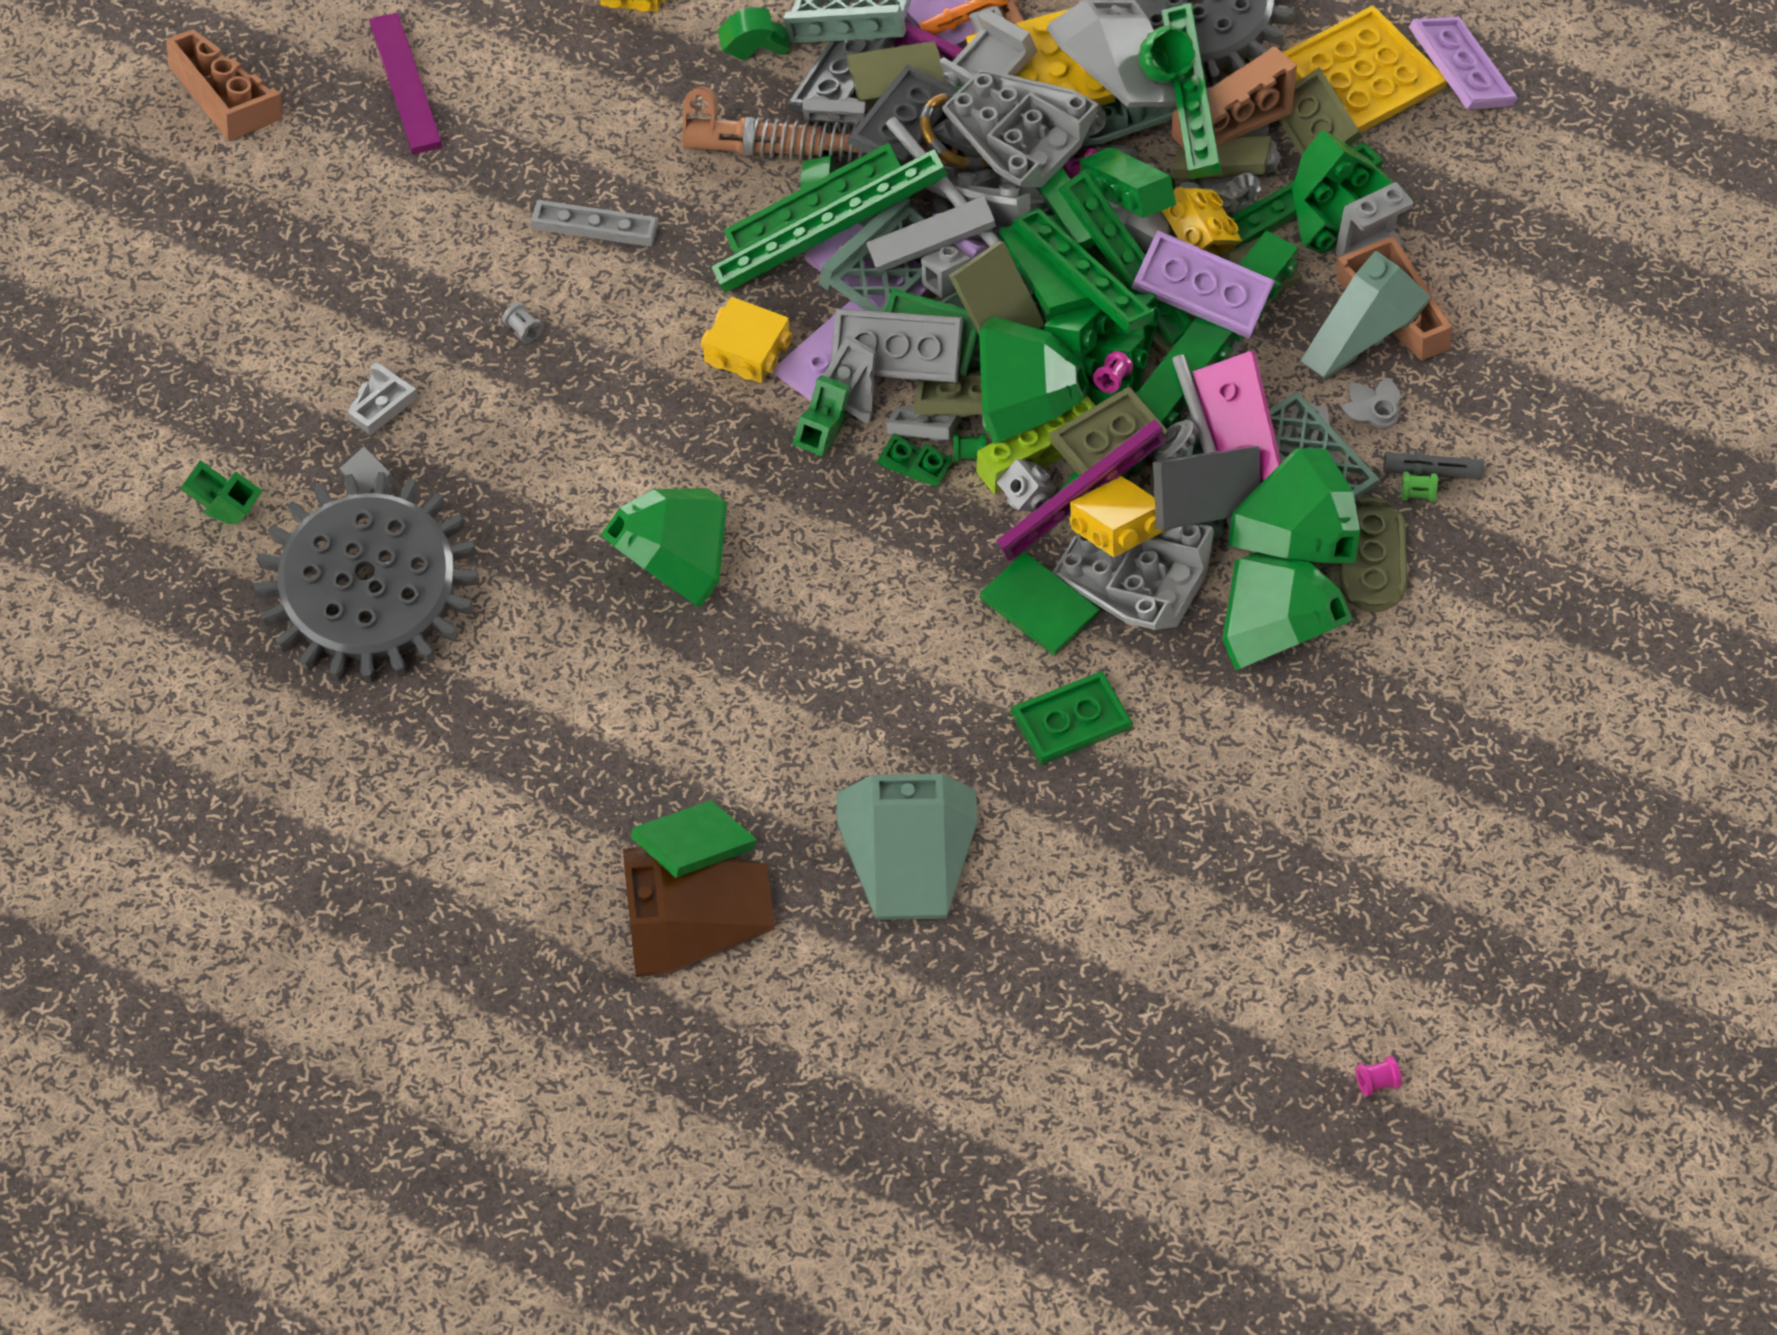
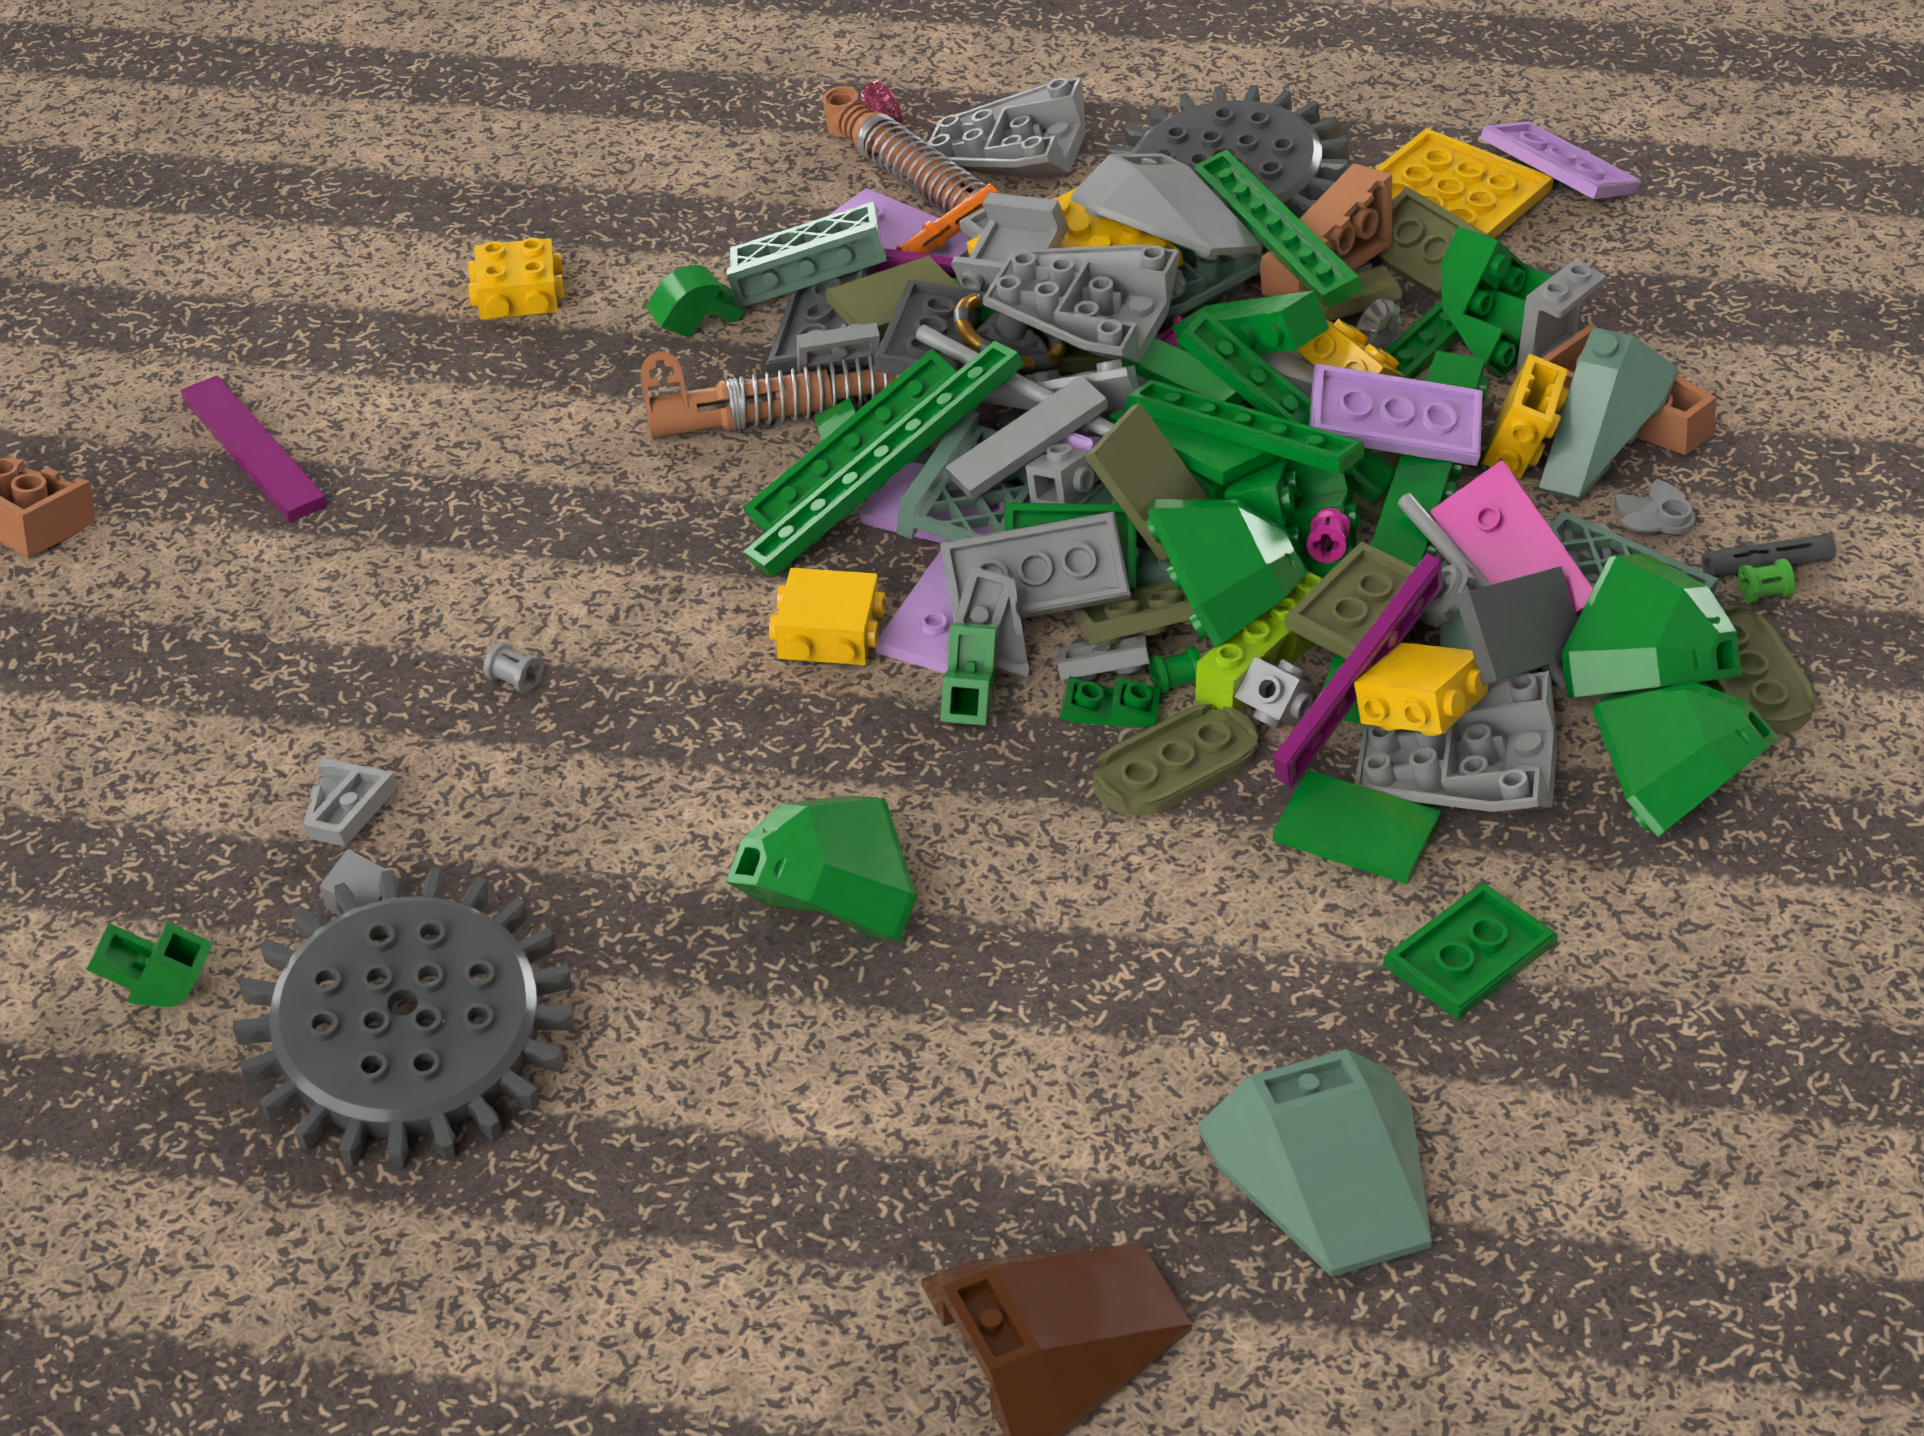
camera: 15 degrees left, 15 degrees down
light grey tile [530,200,659,247] -> none
green tile [631,800,757,878] -> none
green hair [1138,26,1196,84] -> none
none -> olive tile [1093,704,1258,815]
none -> yellow brick [1482,353,1569,479]

